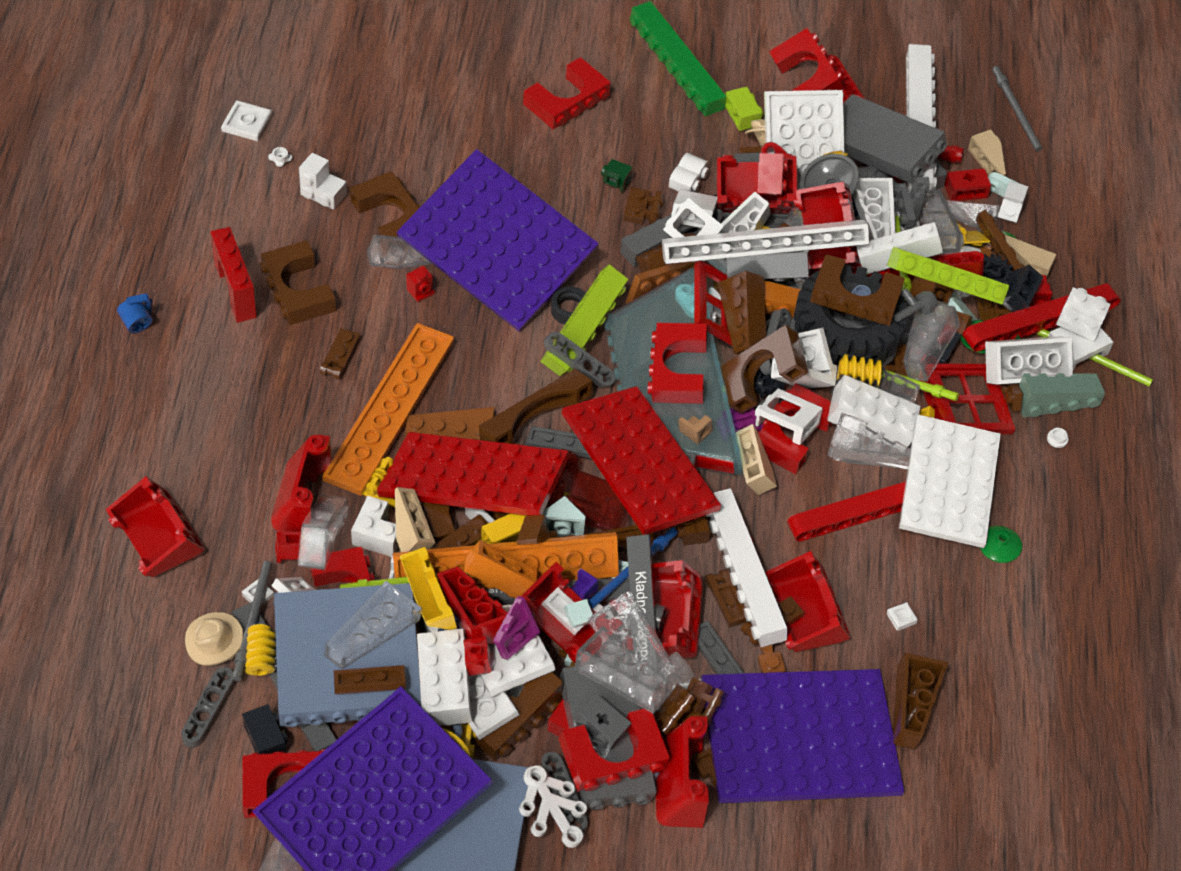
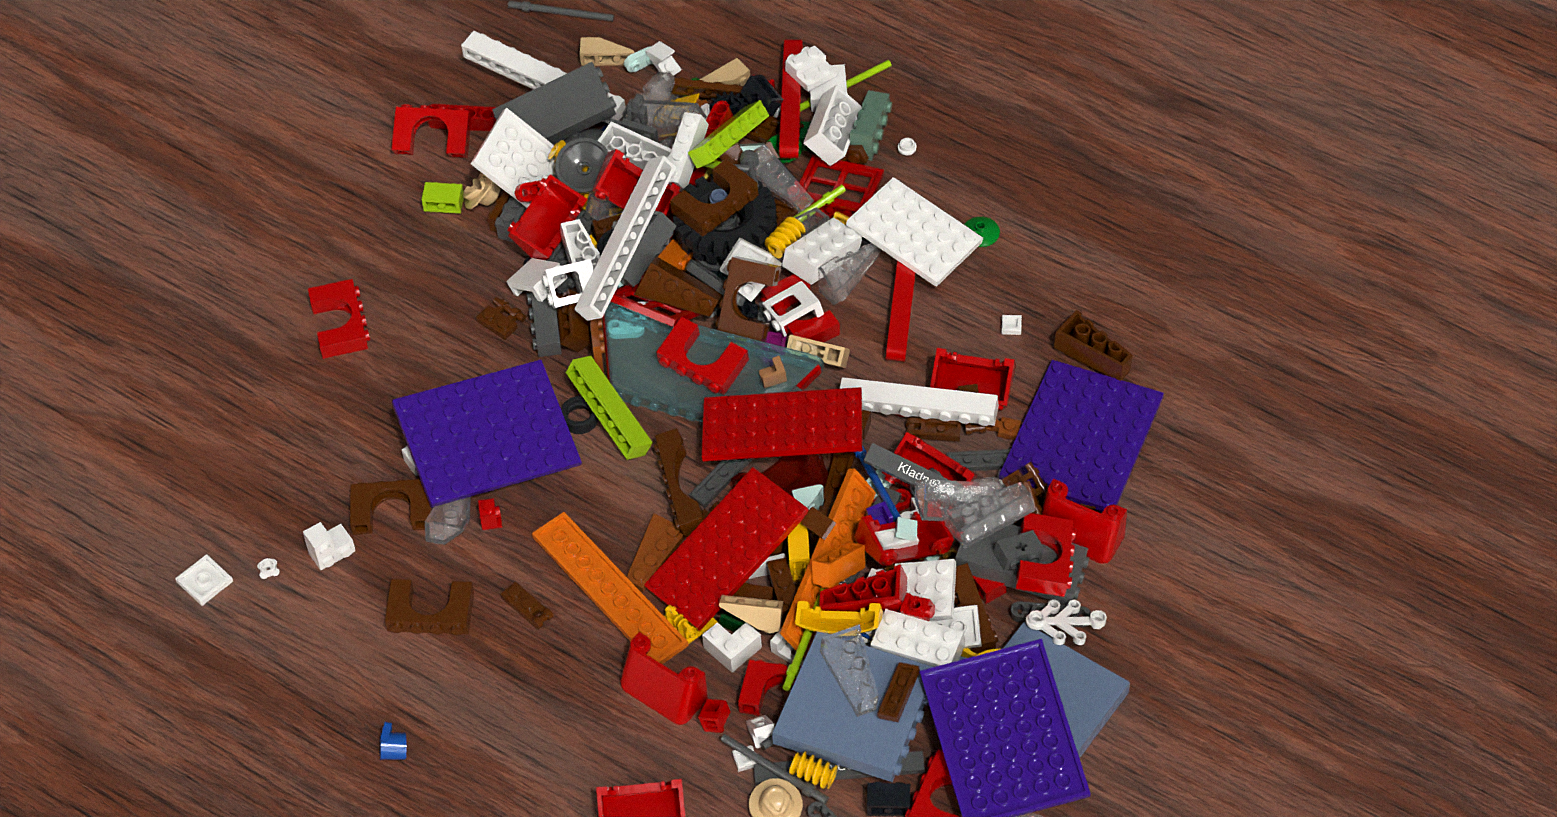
camera: 55 degrees left, 0 degrees up
red arch [210,227,257,323] -> none
clear wedge [298,494,349,570] -> none
magenta wing [493,596,540,660] -> none
dark grey beam [544,332,615,388] -> none
dark green window [601,158,633,194] -> none
green brick [630,1,727,117] -> none
white brick [669,153,709,192] -> none
brick [757,153,788,198] -> none
red brick [944,168,991,202] -> none

